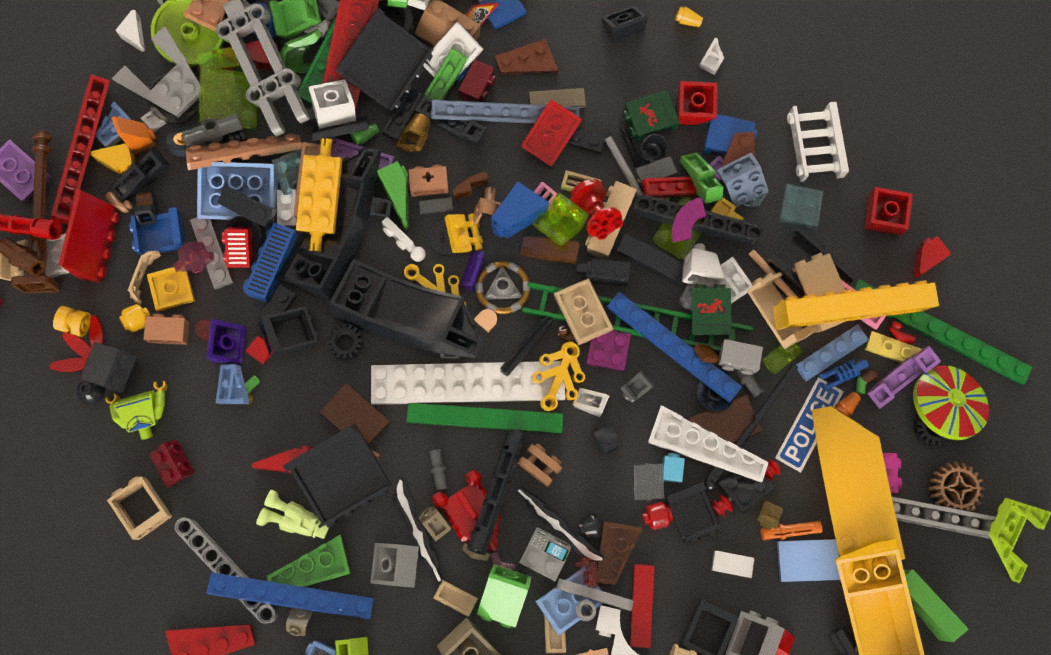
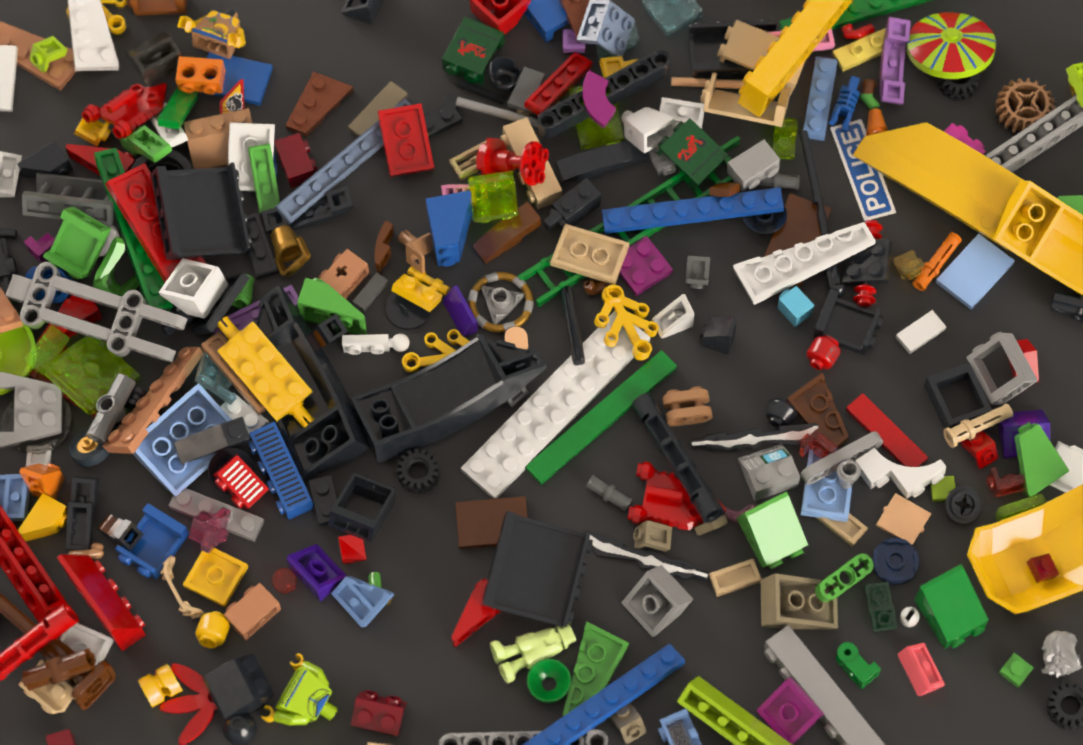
camera: 40 degrees left, 10 degrees down
clear piece [634,463,664,501] -> none
bright green slope [680,153,724,204] -> none
none -> green piece [527,659,571,703]

